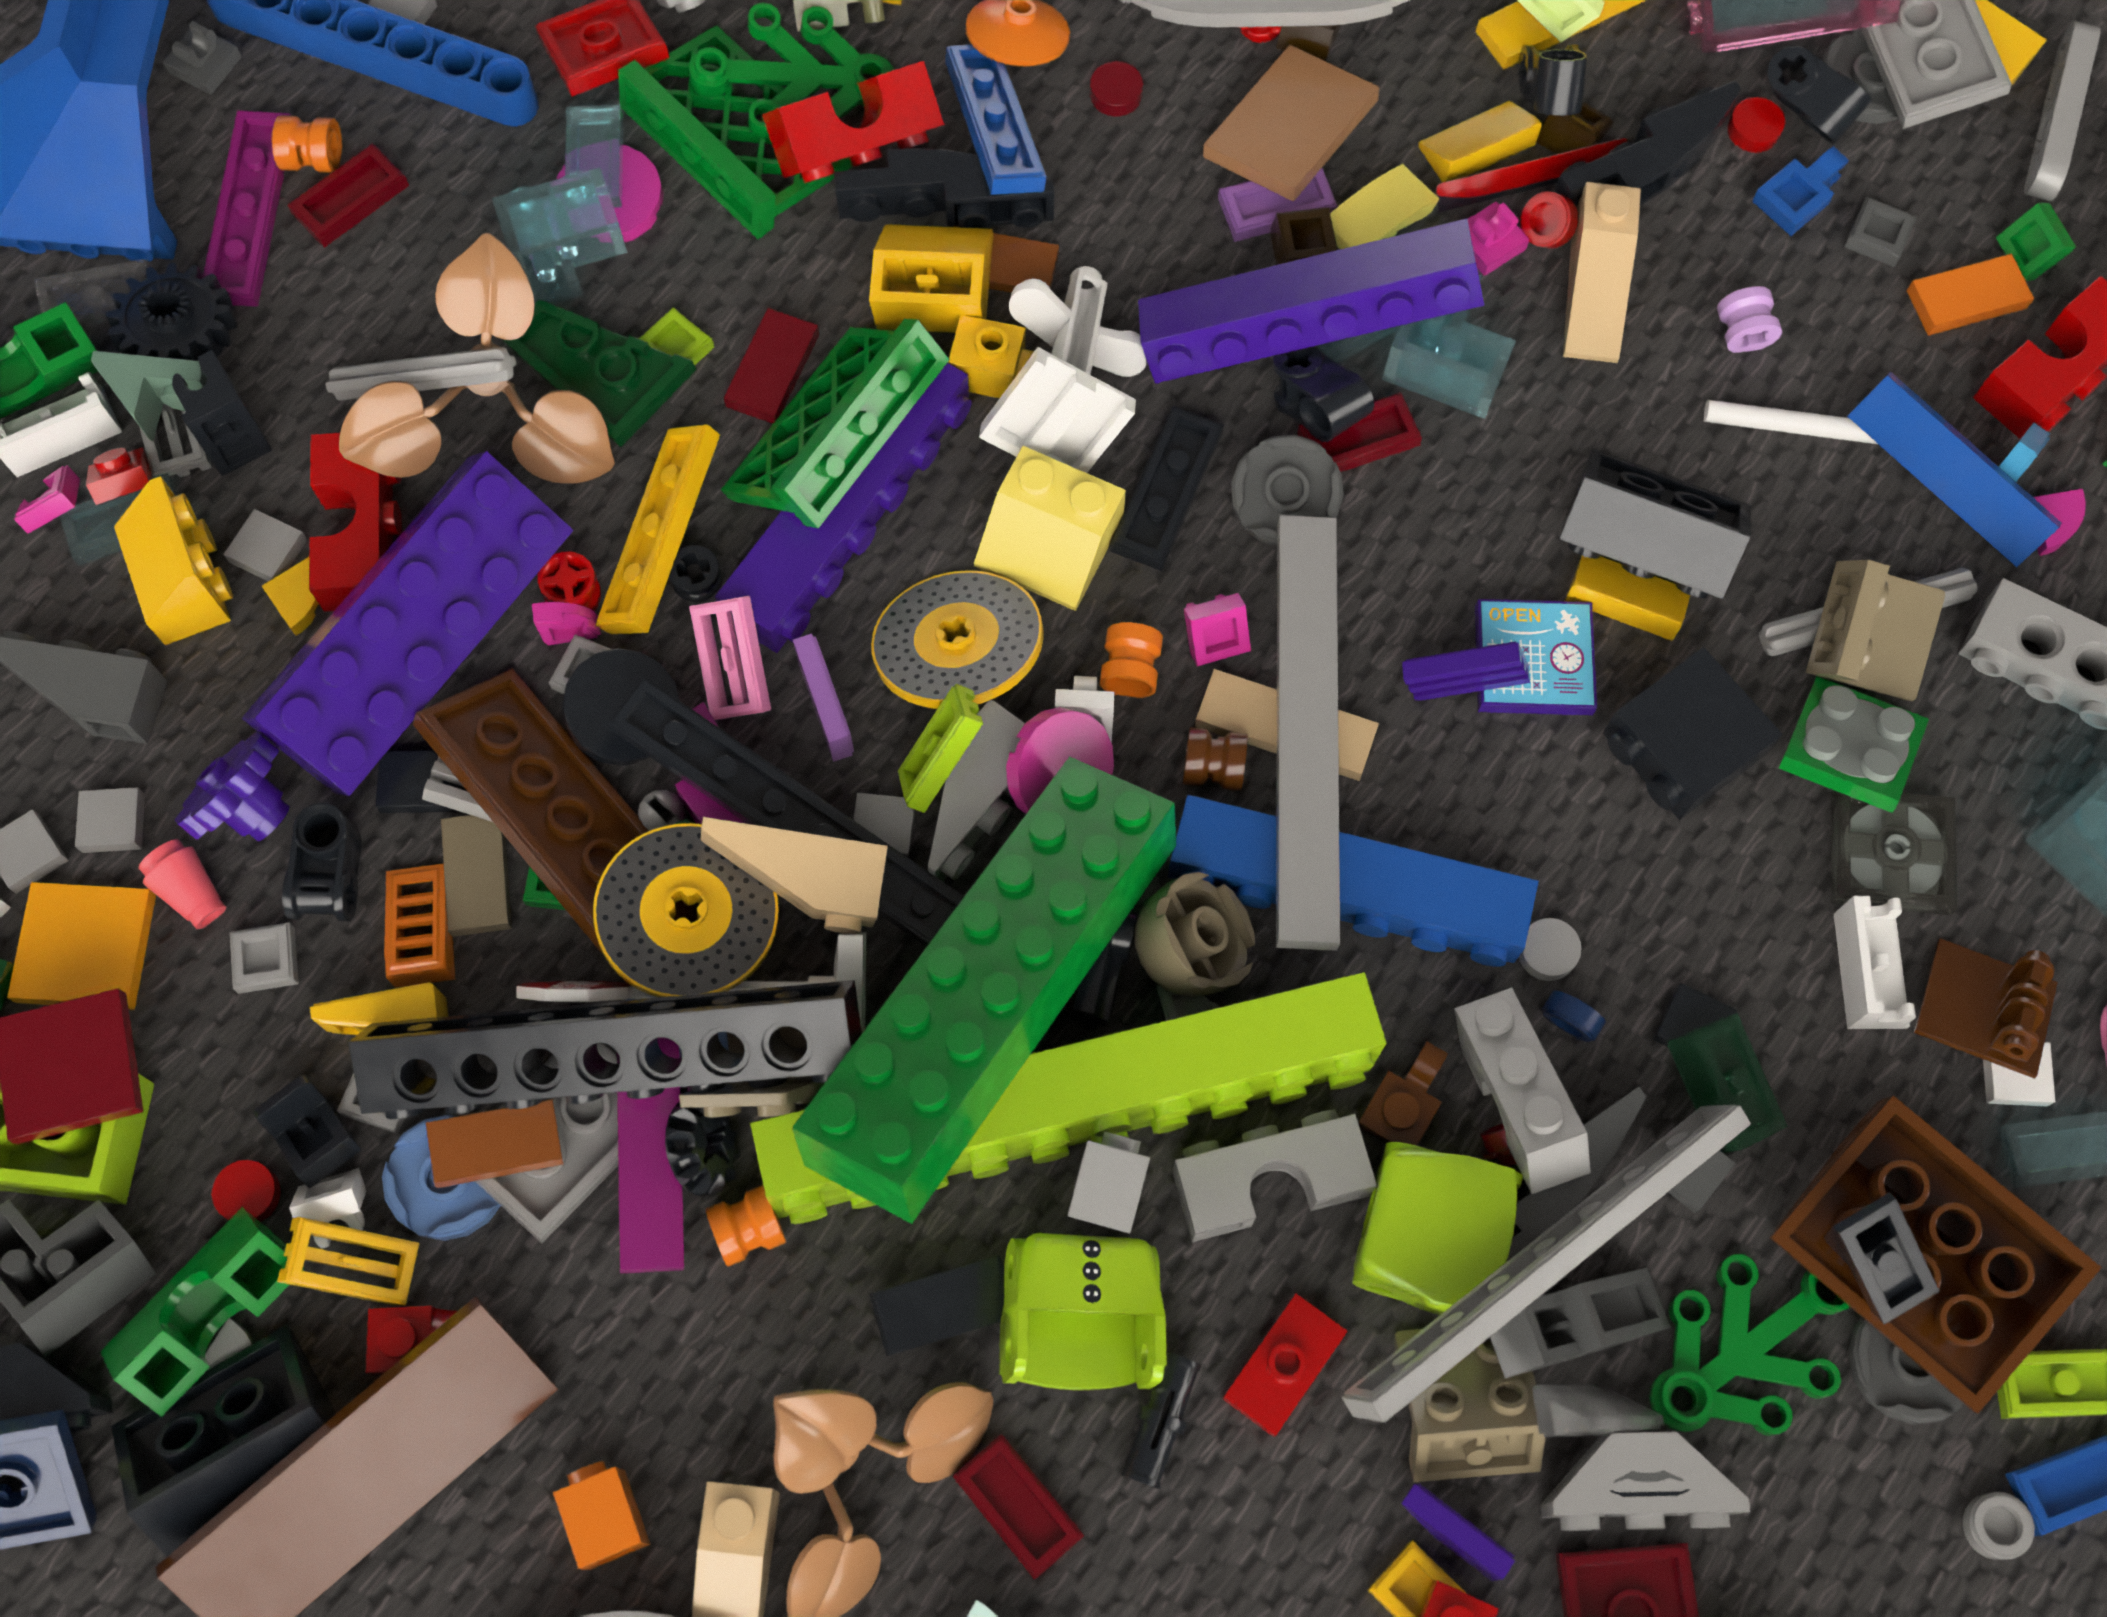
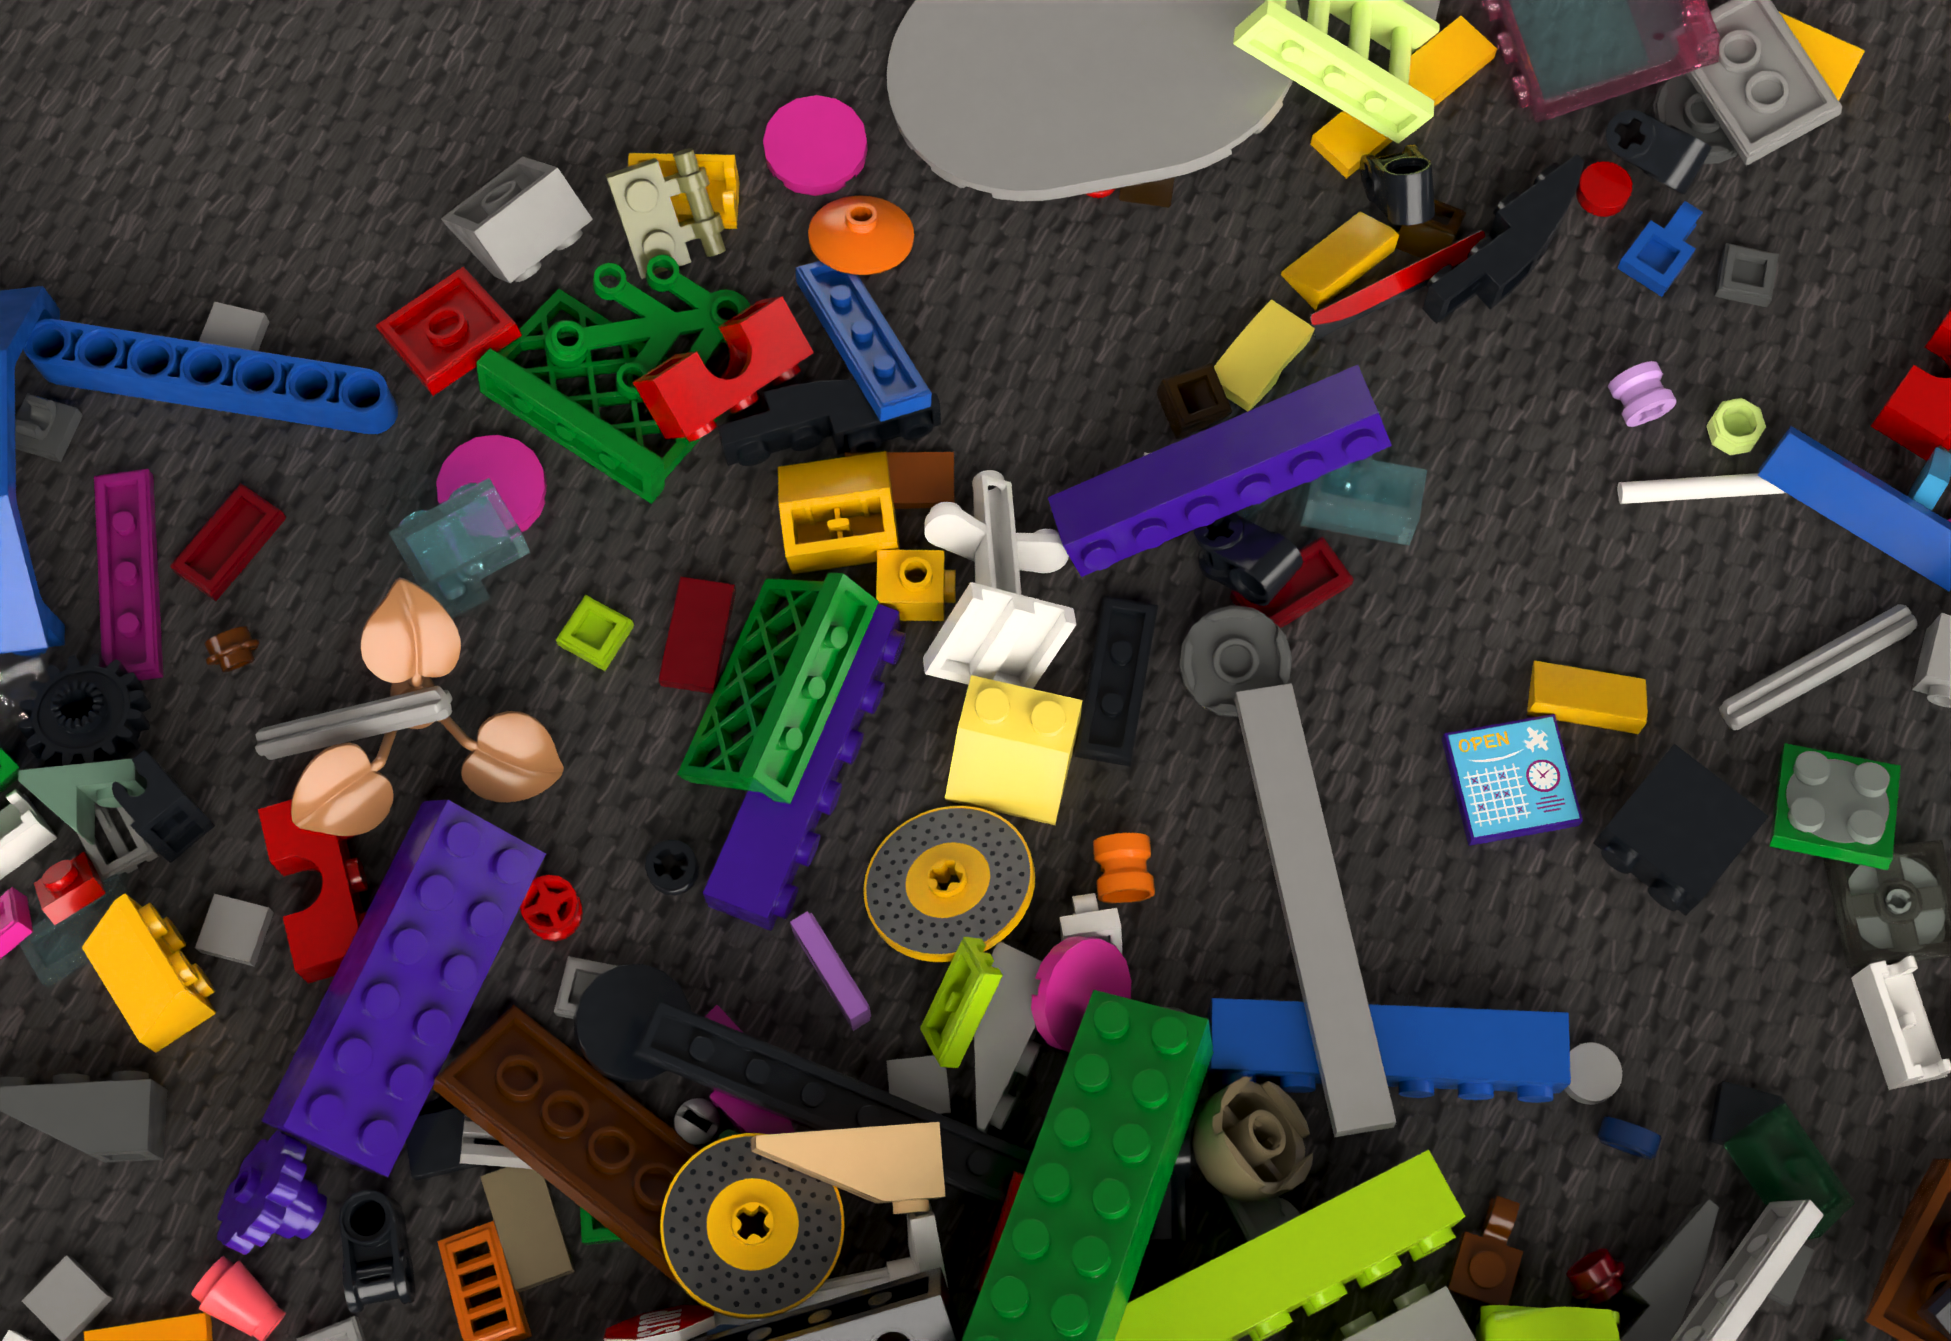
camera: 10 degrees left, 0 degrees up
light grey tile [75,787,145,853] -> none
yellow tile [262,557,318,636] -> none
orange wheel [272,115,343,173] -> none
dark green wing [502,299,697,448] -> none
dark pink tile [532,602,601,646] -> none
clear light blue tile [564,105,623,209] -> none
yellow tile [596,424,720,634] -> none
bright pink tile [689,596,772,720] -> none
dark red tile [1090,61,1143,117] -> none
reddish brown wheel [1183,727,1248,791] -> none
dark pink tile [1184,593,1251,667] -> none
tan tile [1195,669,1379,781] -> none
medium nougat tile [1203,45,1379,202] -> none
medium lavender tile [1218,168,1338,242] -> none
dark purple tile [1402,641,1530,701] -> none
light grey arch [1454,988,1591,1194] -> none
dark pink tile [1467,202,1530,276] -> none
red tile [1520,191,1578,249] -> none
slope [1559,448,1751,599] -> none
tan slope [1563,182,1641,363] -> none
dark tan bracket [1805,560,1945,701] -> none
orange tile [1906,254,2034,336] -> none
green tile [1996,203,2076,281] -> none
light grey beam [2023,20,2101,202] -> none
none -> reddish brown plate [204,626,260,672]
none -> yellowish green tile [1706,398,1766,455]

